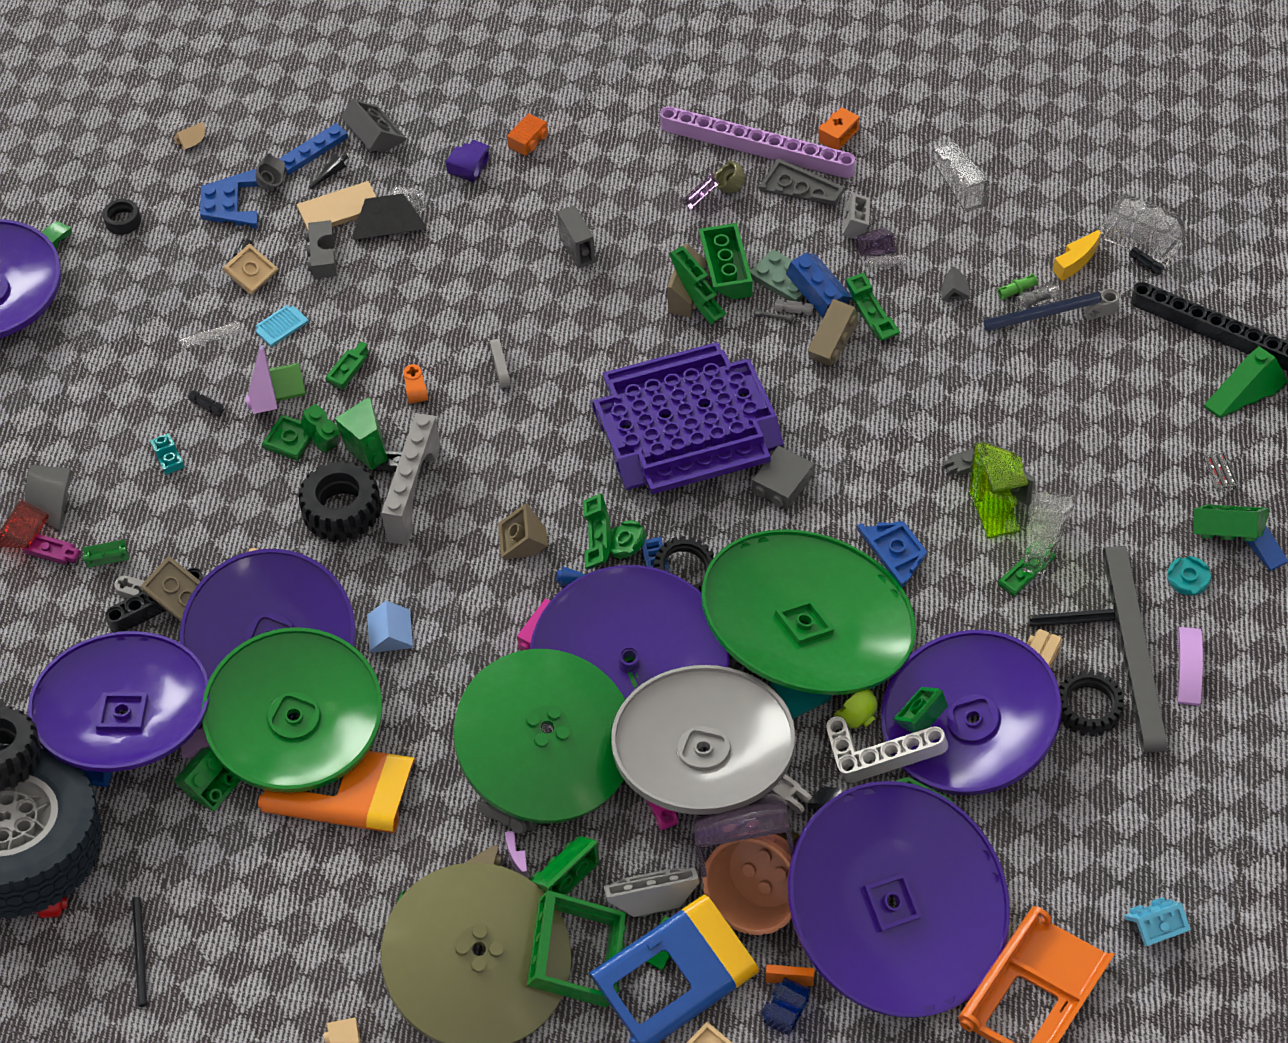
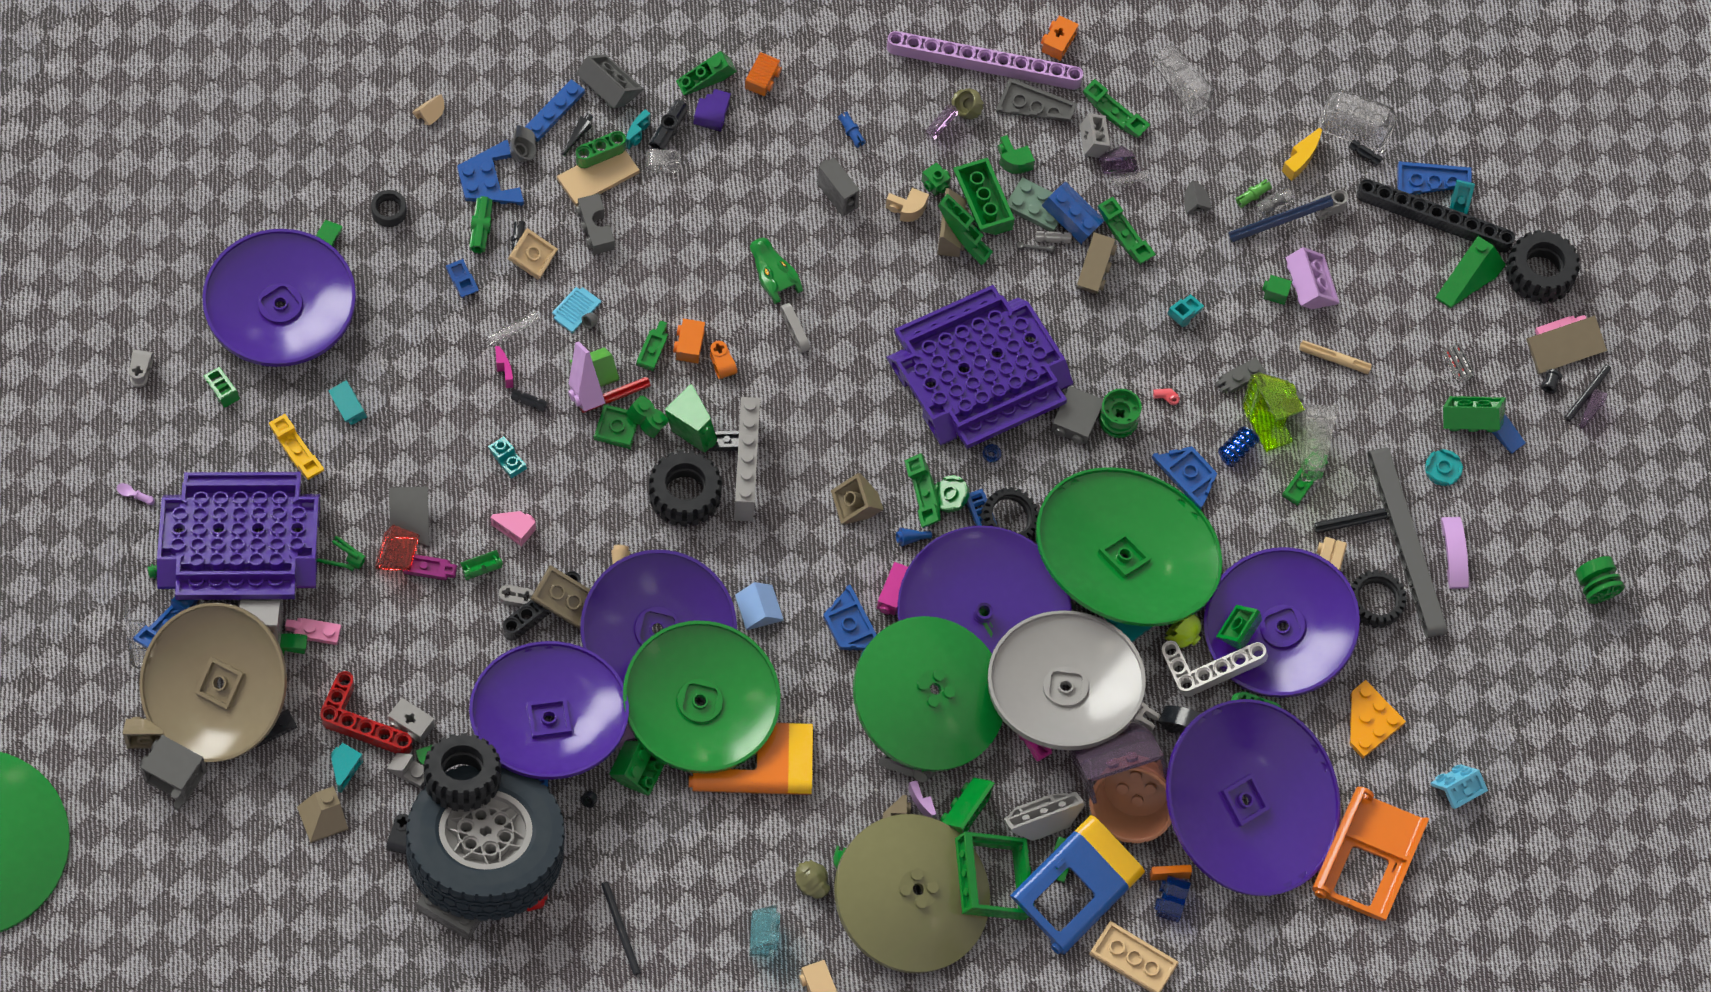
camera: 20 degrees left, 10 degrees up
black wing [353,193,427,240] -> none
none -> teal hinge [328,380,368,425]
none -> blue slope [445,259,479,298]
none -> green piece [469,196,493,254]
none -> bright pink slope [491,511,536,547]
none -> dark pink slope [495,346,513,388]
none -> green beam [576,131,626,169]
none -> red axle [579,377,651,413]
none -> black hinge [580,790,598,808]
none -> dark grey hinge [582,312,598,329]
none -> teal slope [626,109,650,149]
none -> black piece [649,99,689,152]
none -> orange brick [673,318,705,364]
none -> green slope [676,51,737,96]
none -> clear light blue slope [749,905,780,957]
none -> green animal [750,237,803,304]
none -> olive hair [795,860,830,899]
none -> blue wing [823,585,877,651]
none -> blue pin [838,112,866,148]
none -> tan brick [885,188,929,222]
none -> green brick [921,162,951,196]
none -> clear blue plate [982,444,1002,463]
none -> green brick [998,135,1035,174]
none -> green slope [1083,79,1150,138]
none -> green wheel [1099,389,1142,438]
none -> coral arm [1153,388,1180,405]
none -> teal brick [1167,294,1204,327]
none -> clear blue piece [1218,426,1260,467]
none -> green brick [1262,275,1292,305]
none -> lavender slope [1286,247,1340,309]
none -> tan axle [1299,340,1372,374]
none -> light orange plate [1350,680,1406,759]
none -> blue wing [1397,161,1471,195]
none -> teal slope [1449,180,1475,214]

